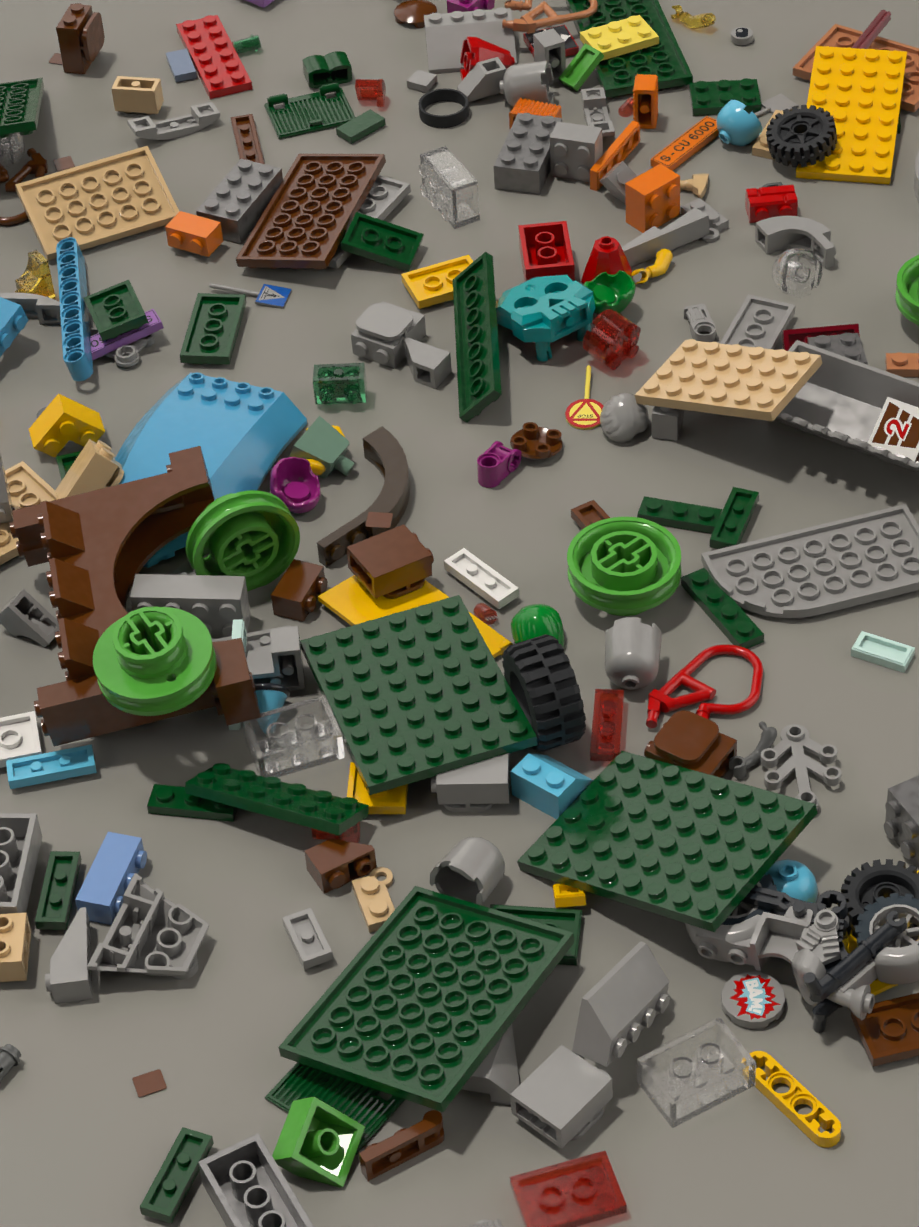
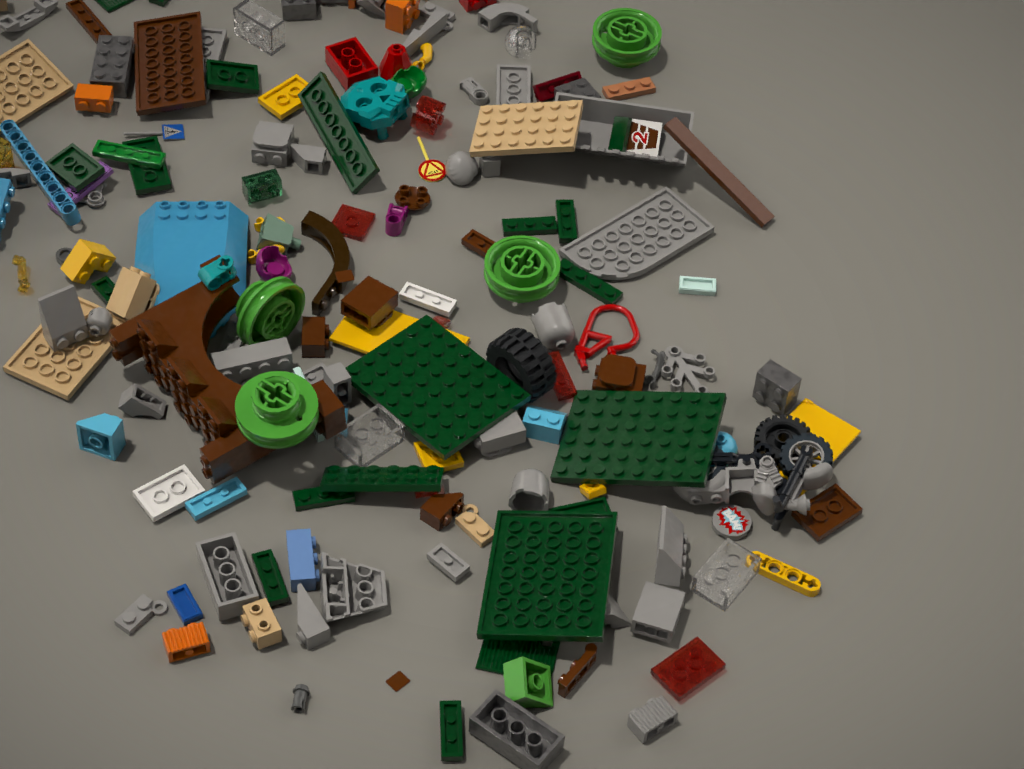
camera: 30 degrees left, 5 degrees up
green piece [511,604,564,647] -> none
none -> light grey head [86,307,113,336]
none -> green tile [92,140,166,169]
none -> teal piece [198,255,237,291]
none -> clear red tile [332,204,376,242]
none -> dark green tile [608,116,632,152]

